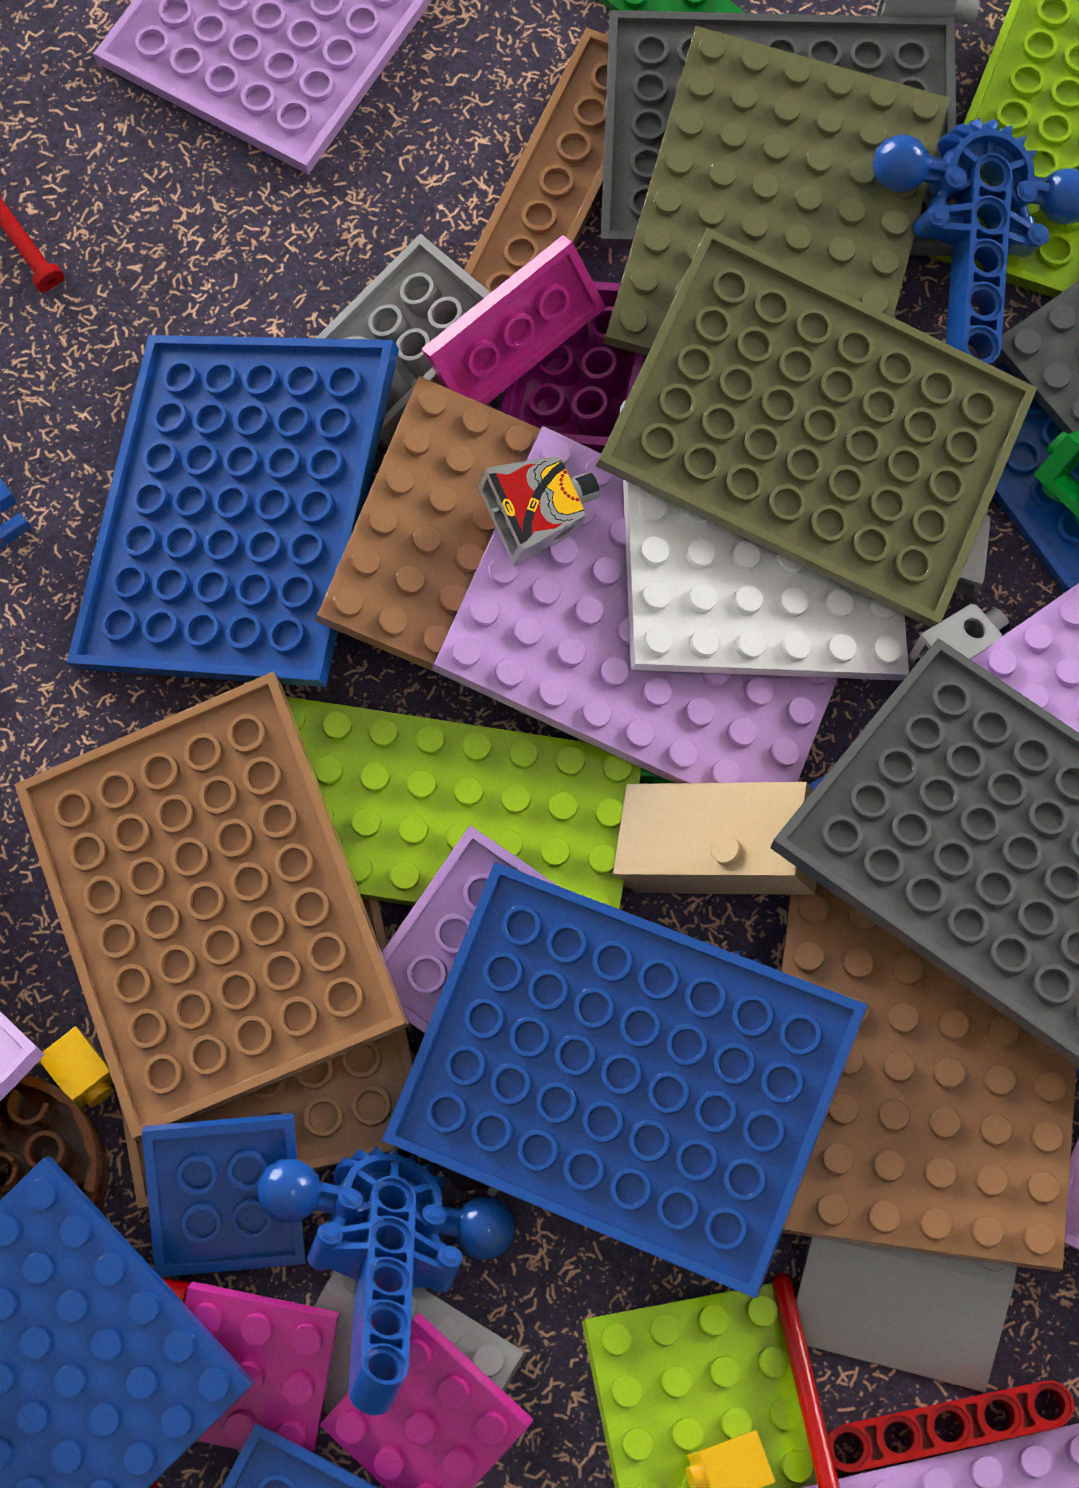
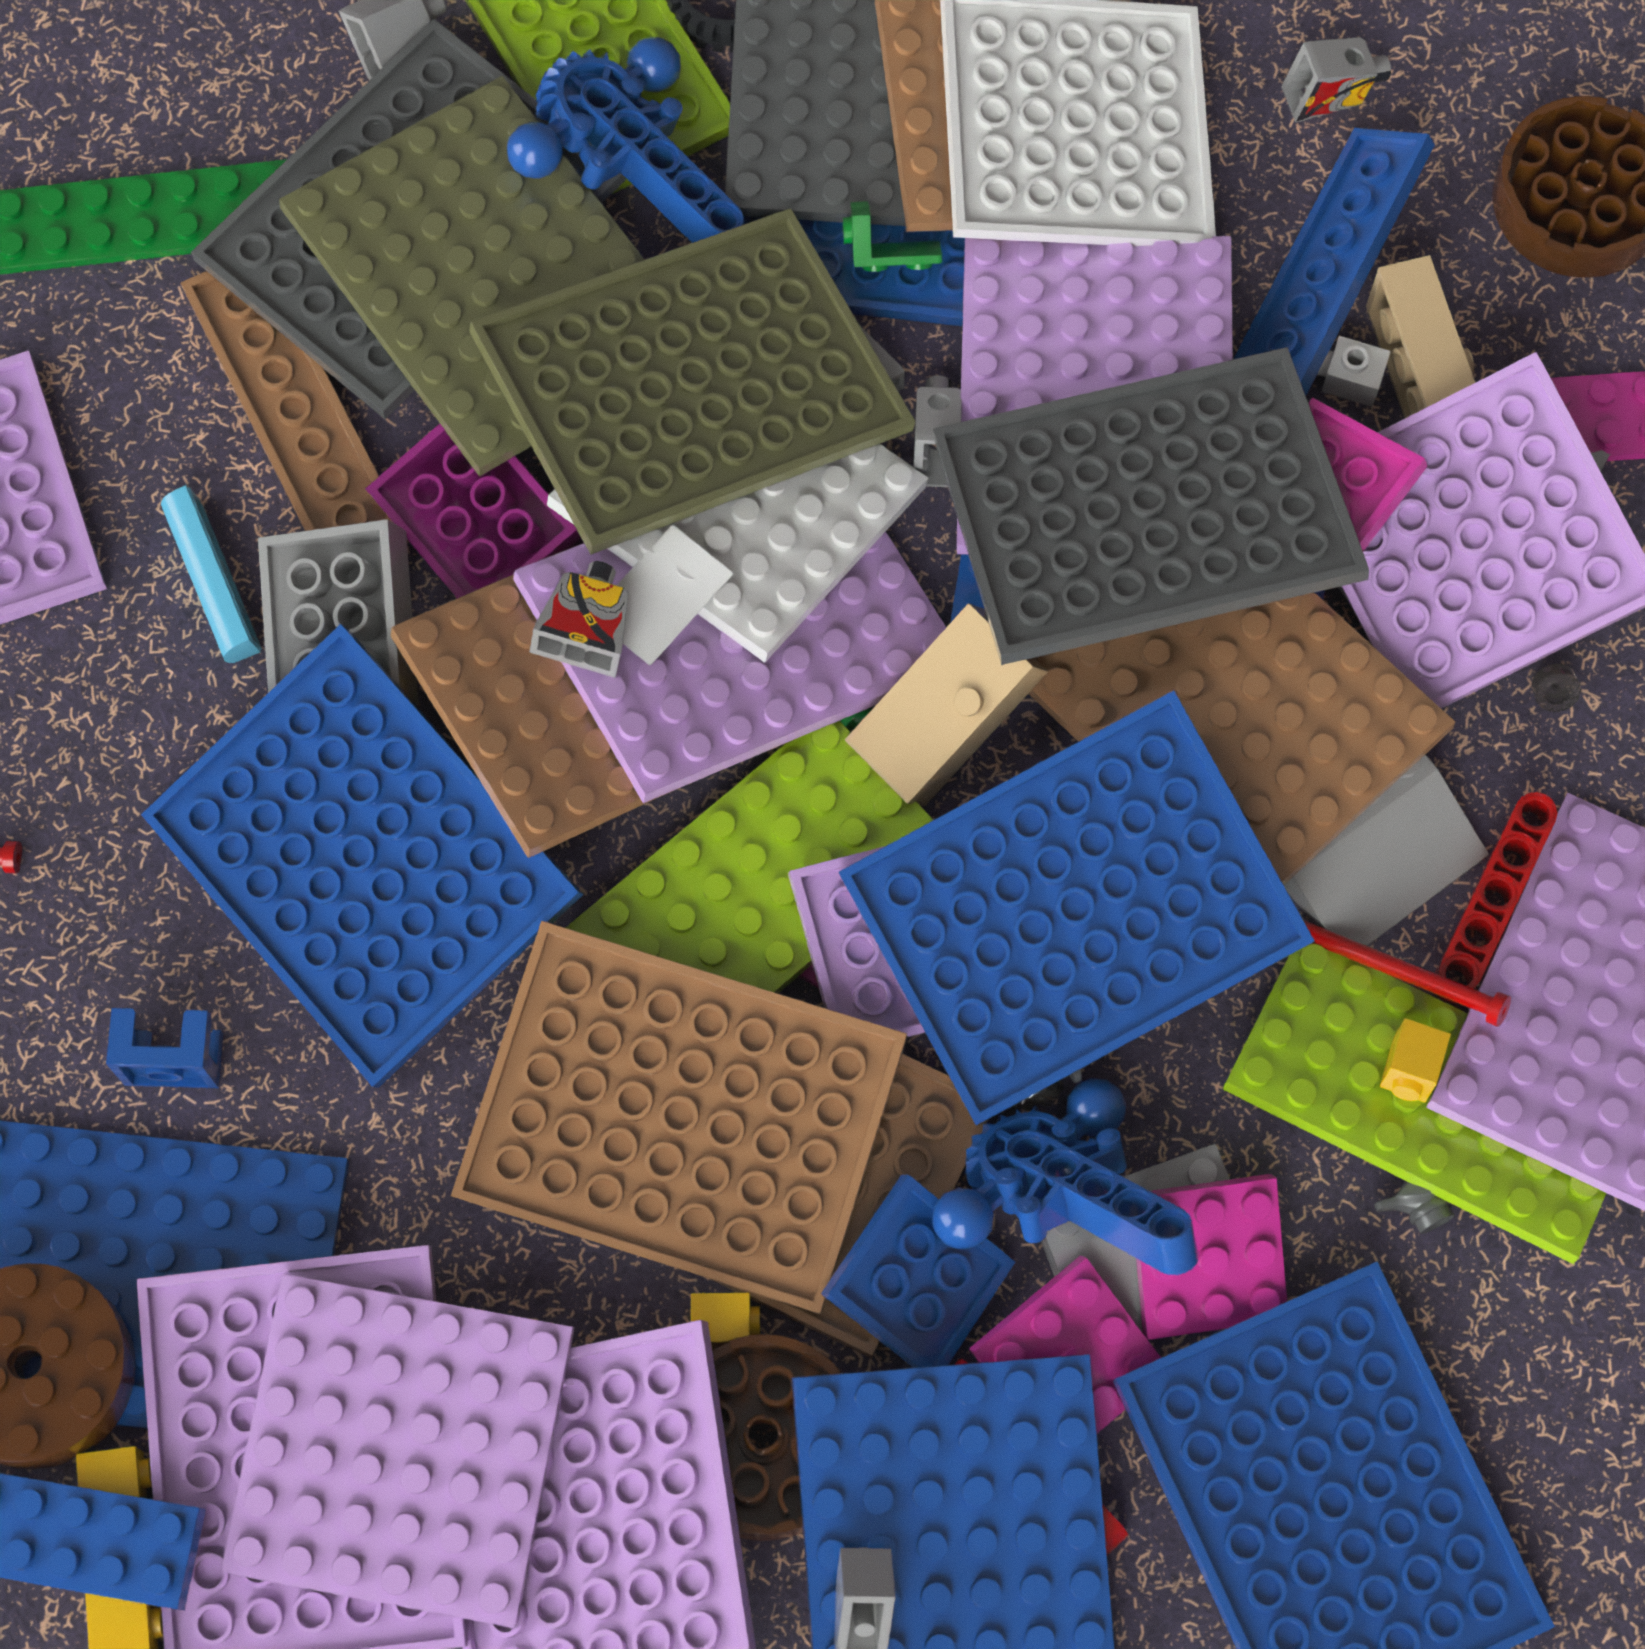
camera: 55 degrees left, 0 degrees up
dark pink plate [421,235,606,405] -> none
none -> medium azure brick [161,485,262,663]
none -> white sticker [616,525,733,665]

